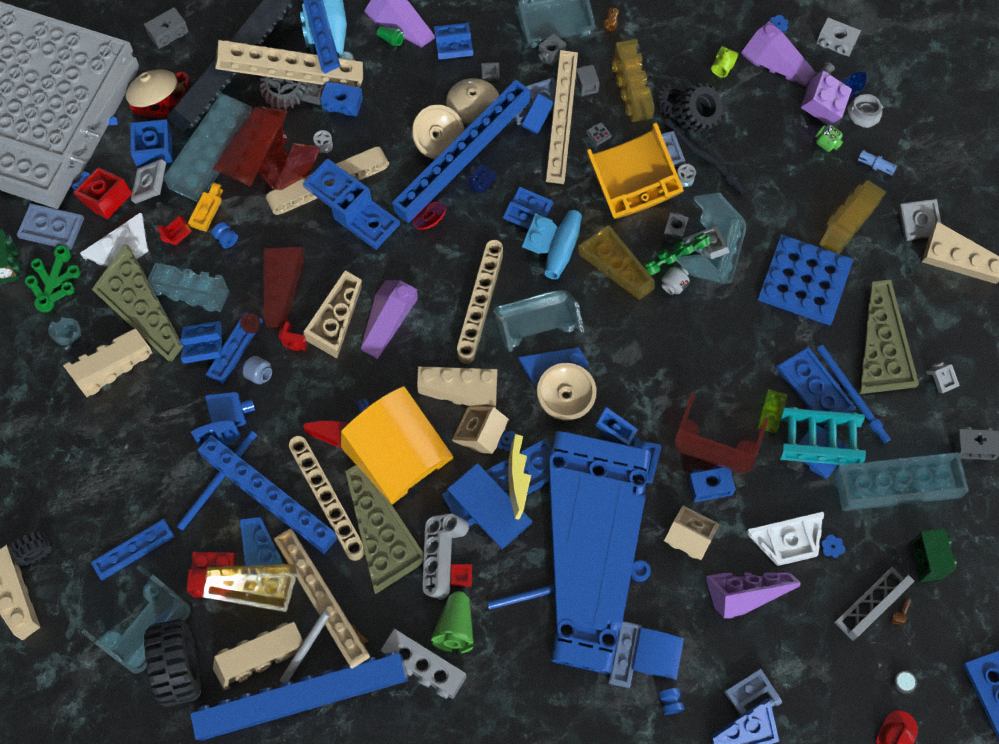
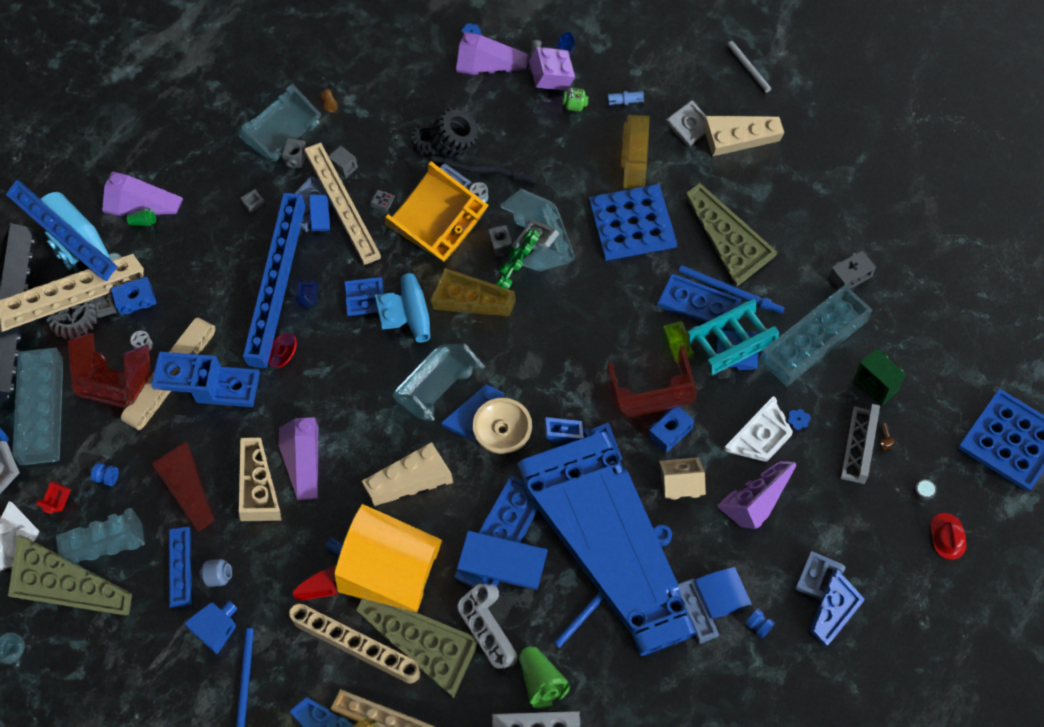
camera: 30 degrees left, 5 degrees down
tan wedge [63,328,152,397] -> none
blue slope [181,321,222,364] -> none
light orange plate [188,183,223,232] -> none
blue slope [191,420,241,447] -> none
blue brick [198,435,337,554] -> none
clear red wedge [213,107,282,187] -> none
clear red tile [240,313,261,334] -> none
red bracket [279,322,308,351] -> none
tan dish [412,105,465,159] -> none
blue slope [434,23,473,59] -> none
tan dish [446,78,499,125] -> none
red plate [451,564,472,587] -> none
tan slope [452,406,509,454] -> none
tan beam [457,240,503,364] -> none
blue plant [498,430,516,452] -> none
light yellow slope [508,434,531,520] -> none
clear yellow wedge [612,39,655,122] -> none
light grey head [661,267,690,295] -> none
lime piece [711,46,738,77] -> none
light grey brick [816,18,861,57] -> none
light grey hat [848,94,883,128] -> none
light grey bracket [926,362,960,393] -> none

